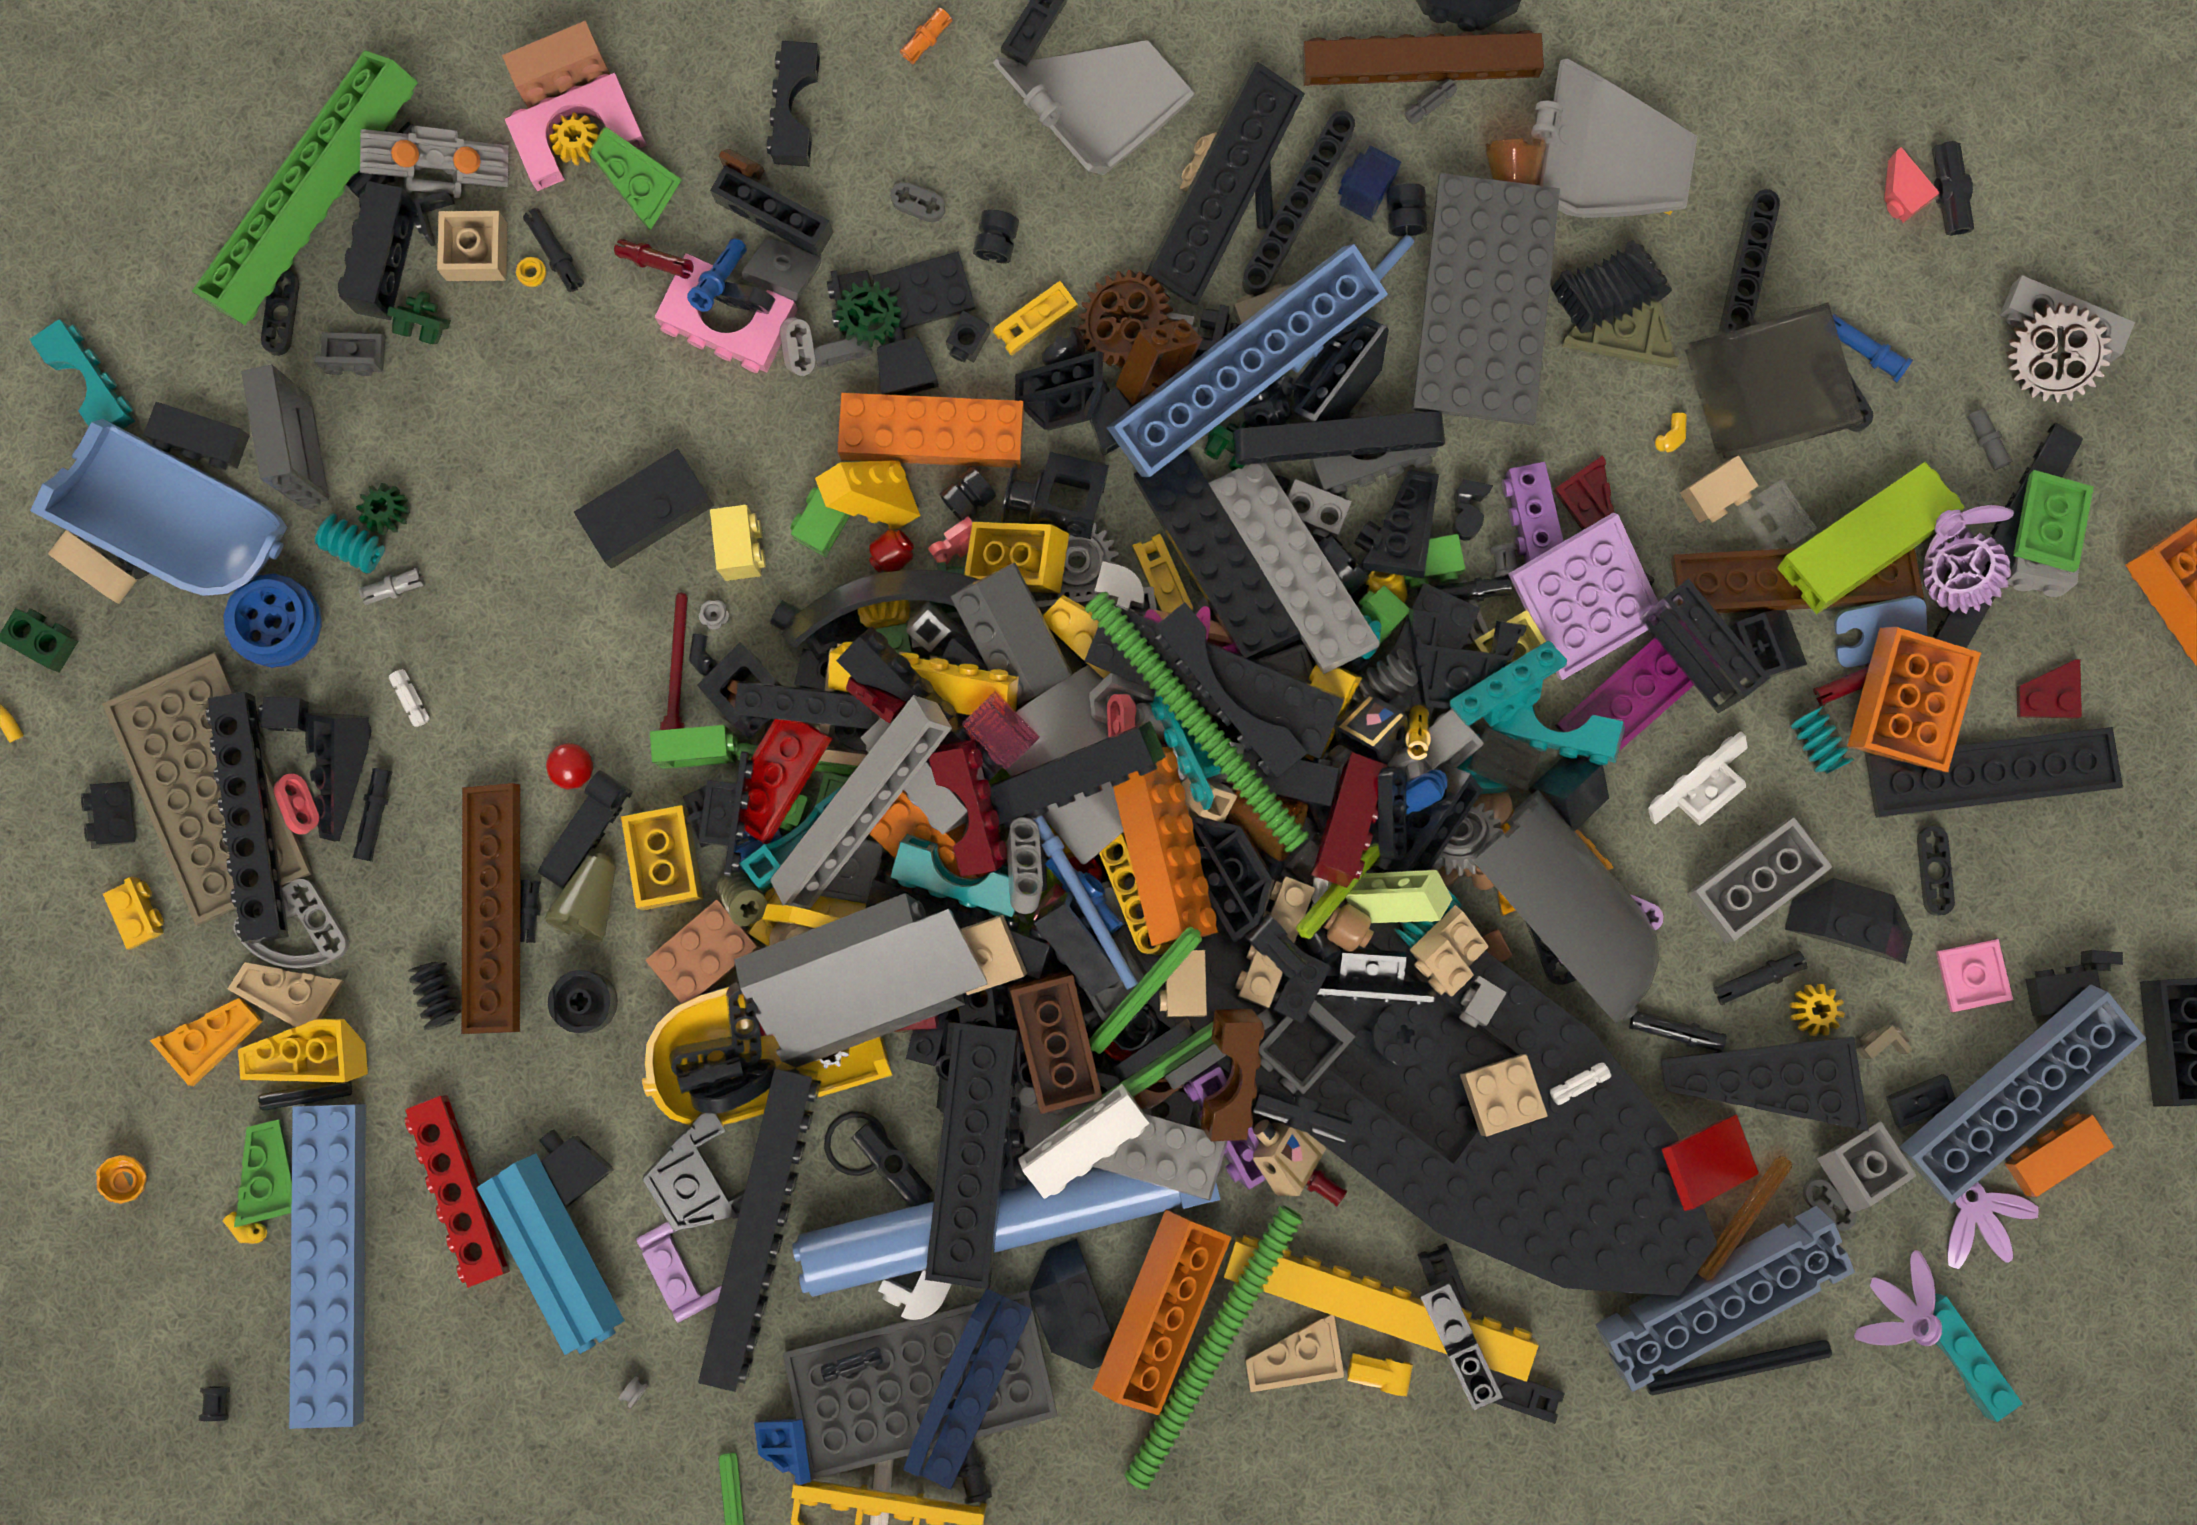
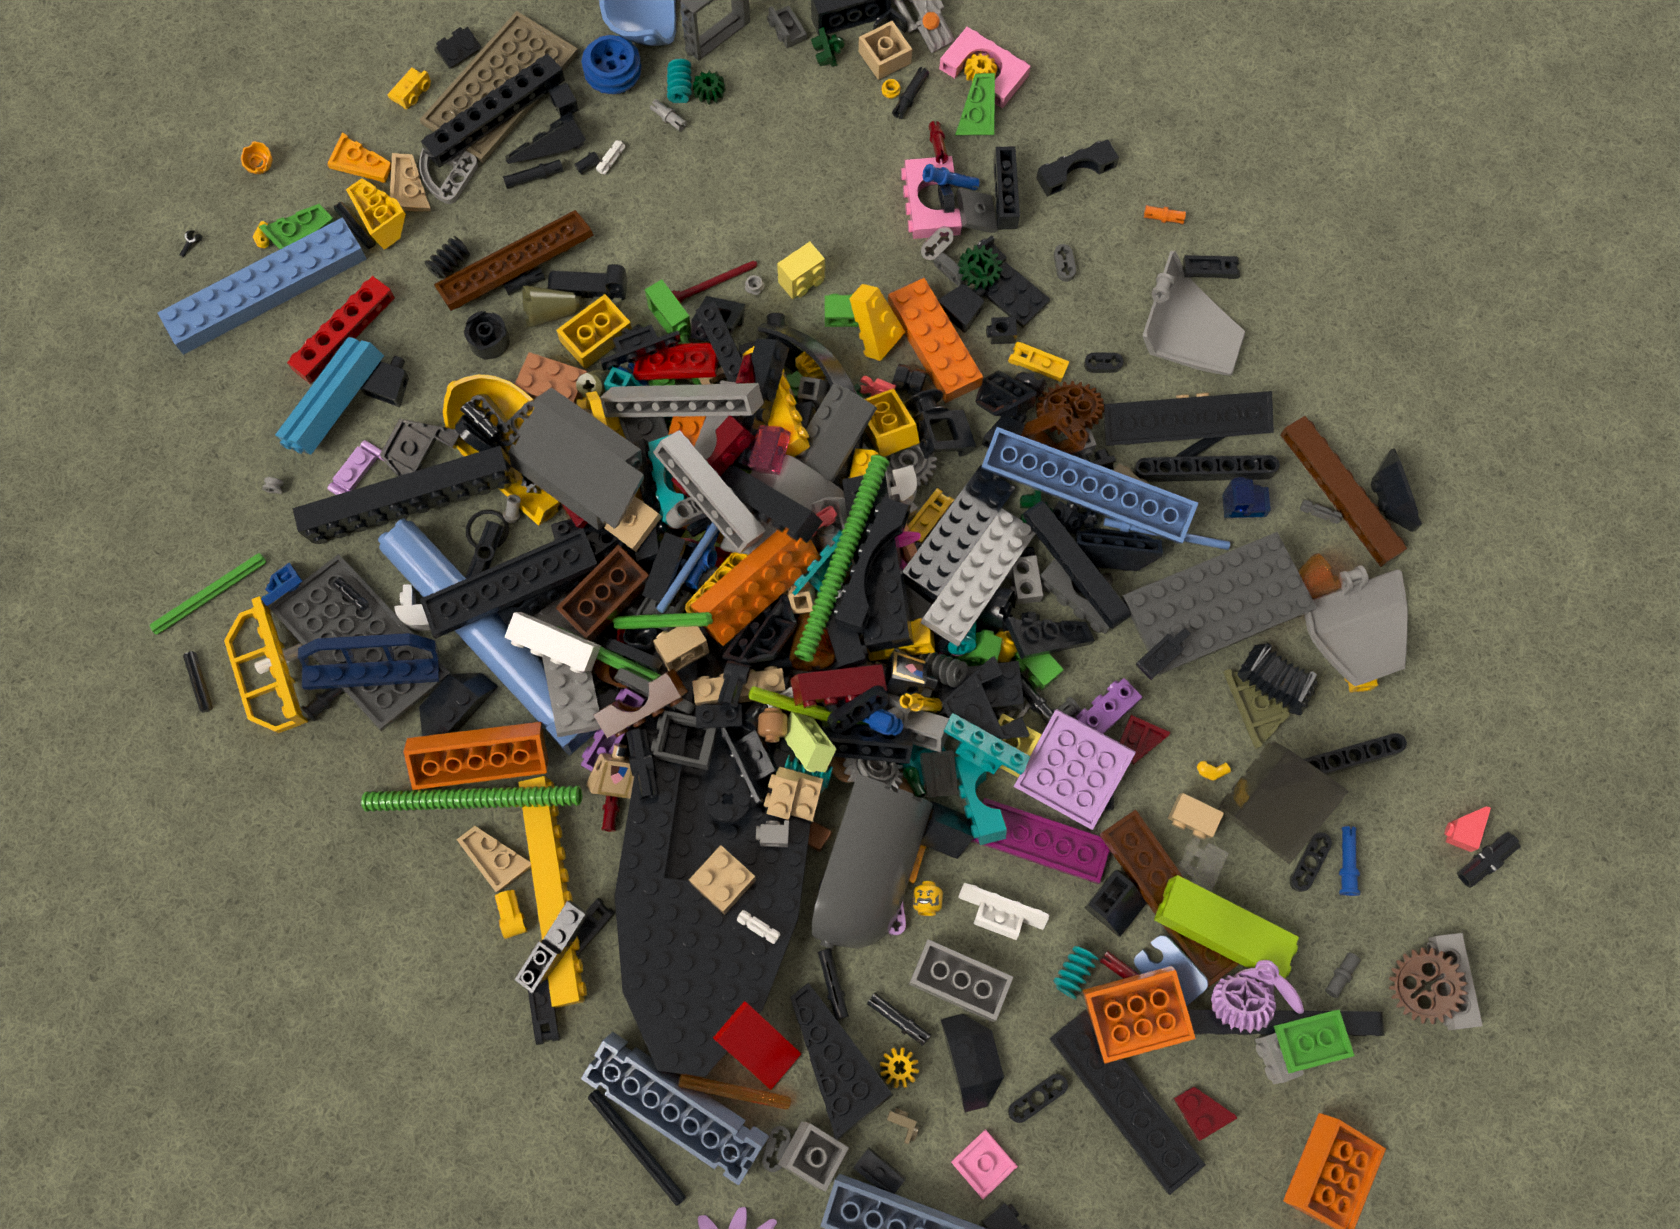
camera: 55 degrees right, 10 degrees down
black bush [199,1386,230,1421] -> none
coral plate [273,774,319,835] -> none
nougat brick [502,21,610,109] -> none
red hair [545,743,594,790] -> none
black brick [574,448,714,569] -> none
black arm [689,634,718,676] -> none
reddish brown slope [719,149,765,180] -> none
red head [869,529,914,573] -> none
black wheel [973,209,1019,264] -> none
black wheel [1386,183,1427,236] -> none
black leg [1452,479,1493,541] -> none
black window [1639,578,1771,713] -> none
none -> black hand [179,230,202,257]
none -> light grey pin [503,495,521,523]
none -> black pin [574,151,600,175]
none -> light grey brick [653,430,766,554]
none -> dark green arm [903,766,926,798]
none -> yellow head [913,881,943,916]
none -> black beam [1084,353,1124,373]
none -> black hinge [1135,628,1191,680]

